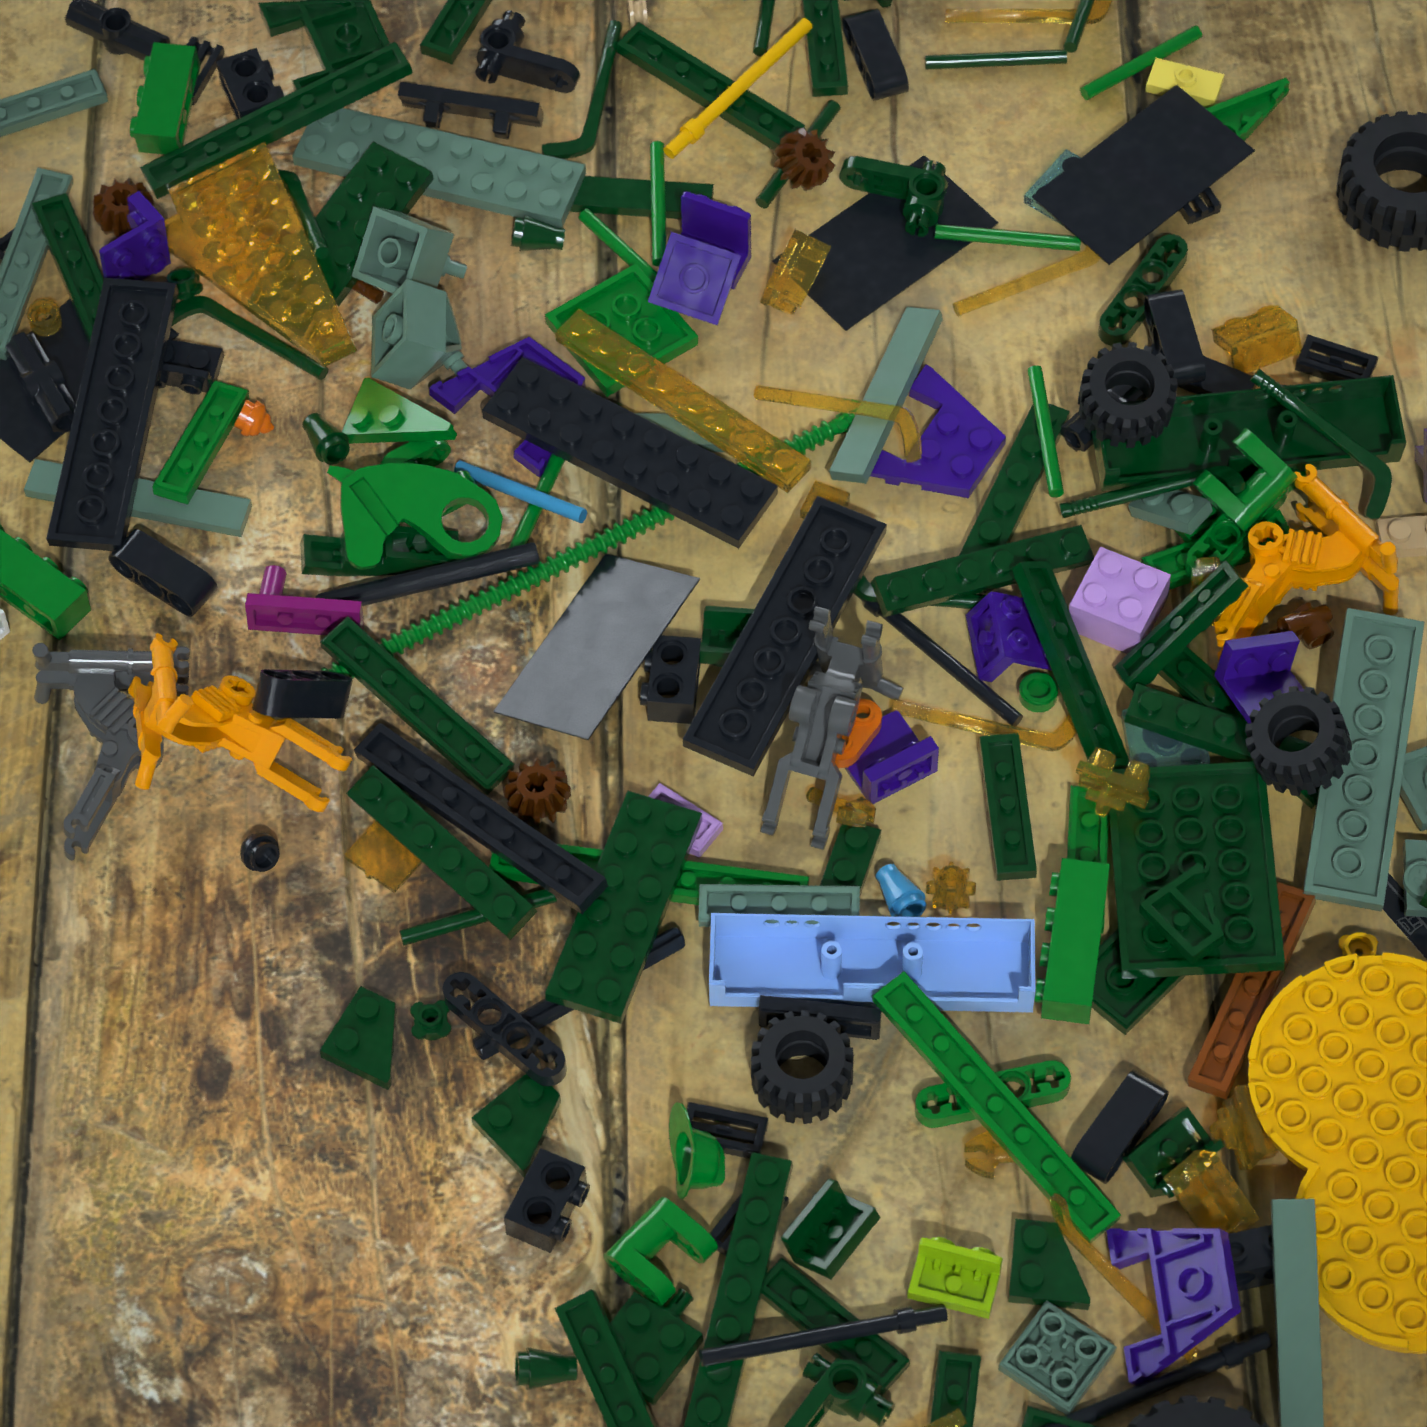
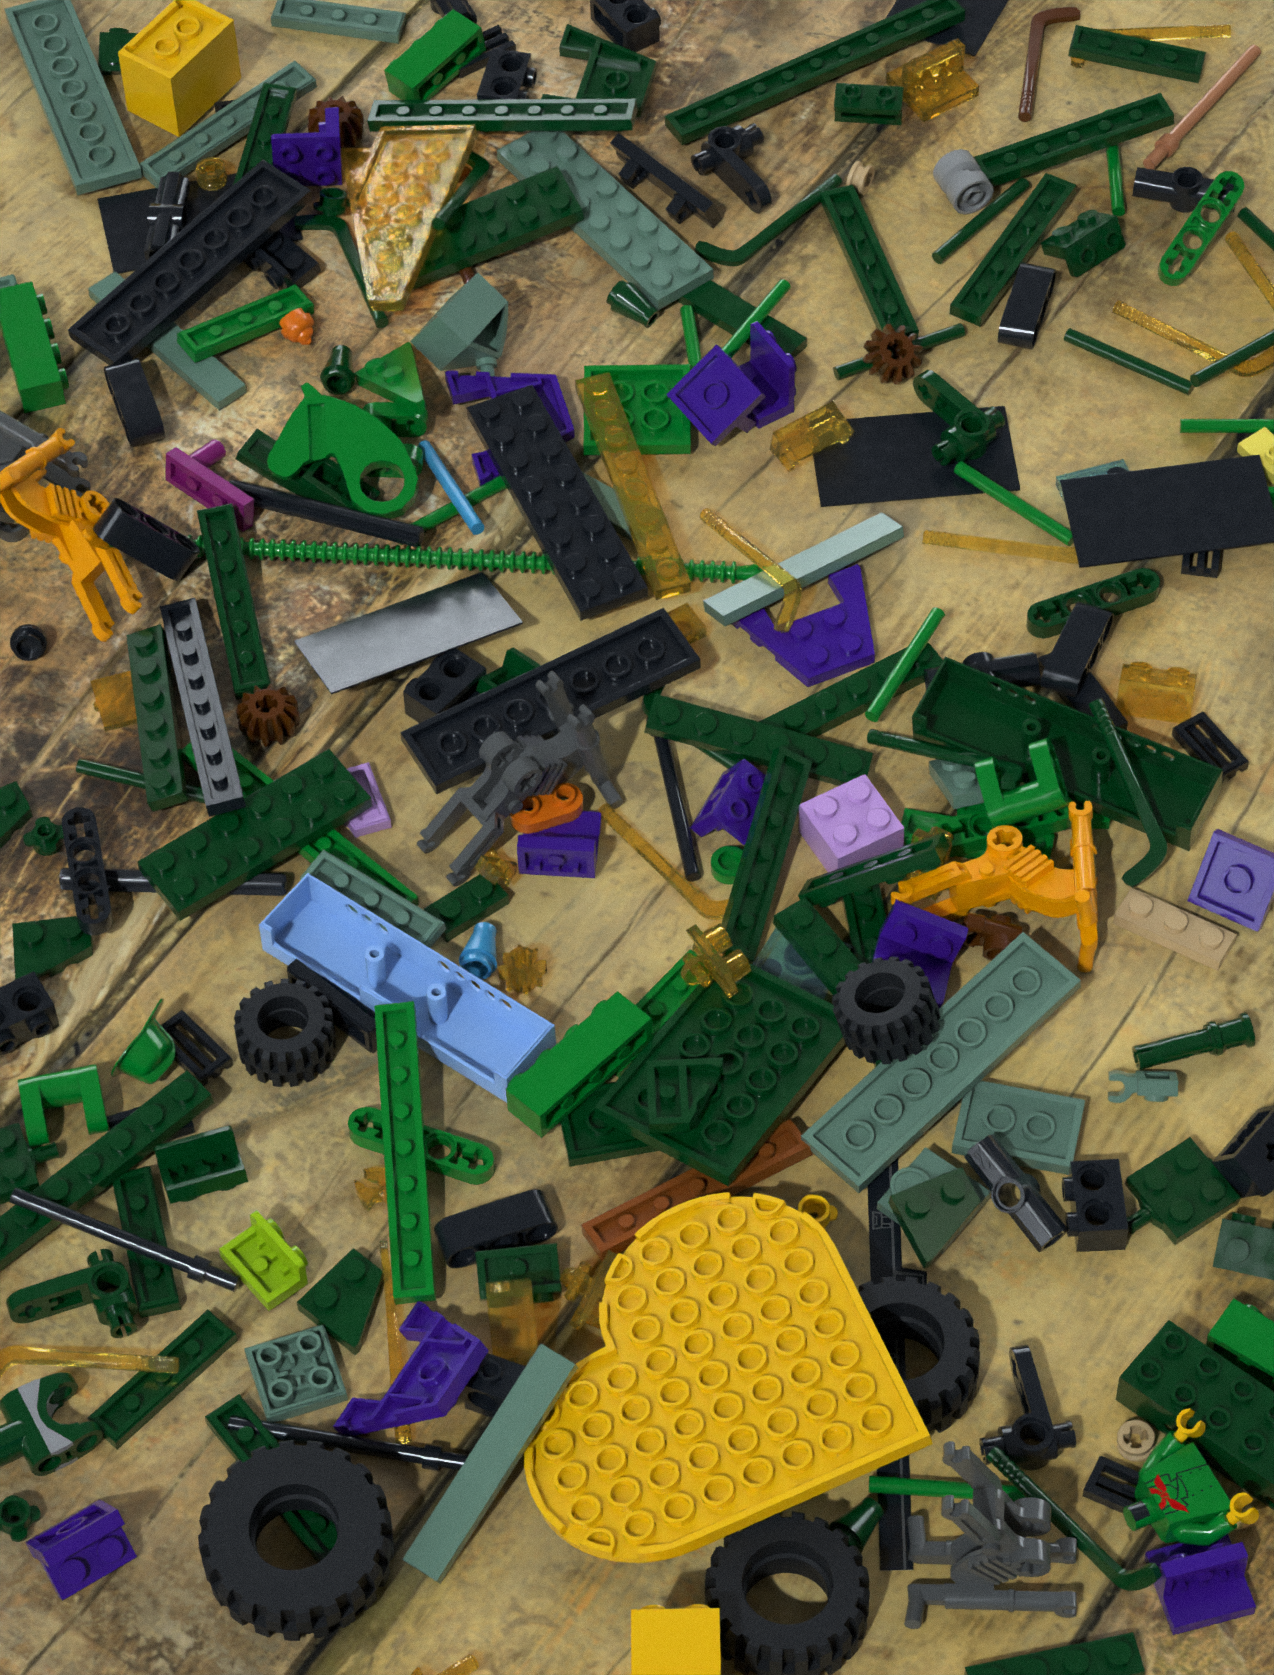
camera: 35 degrees right, 5 degrees down
sand green piece [352,206,467,294] -> none
yellow bar [663,18,813,159] -> none
dark green plate [979,733,1037,881] -> none
black tyre [1078,342,1178,448] -> none

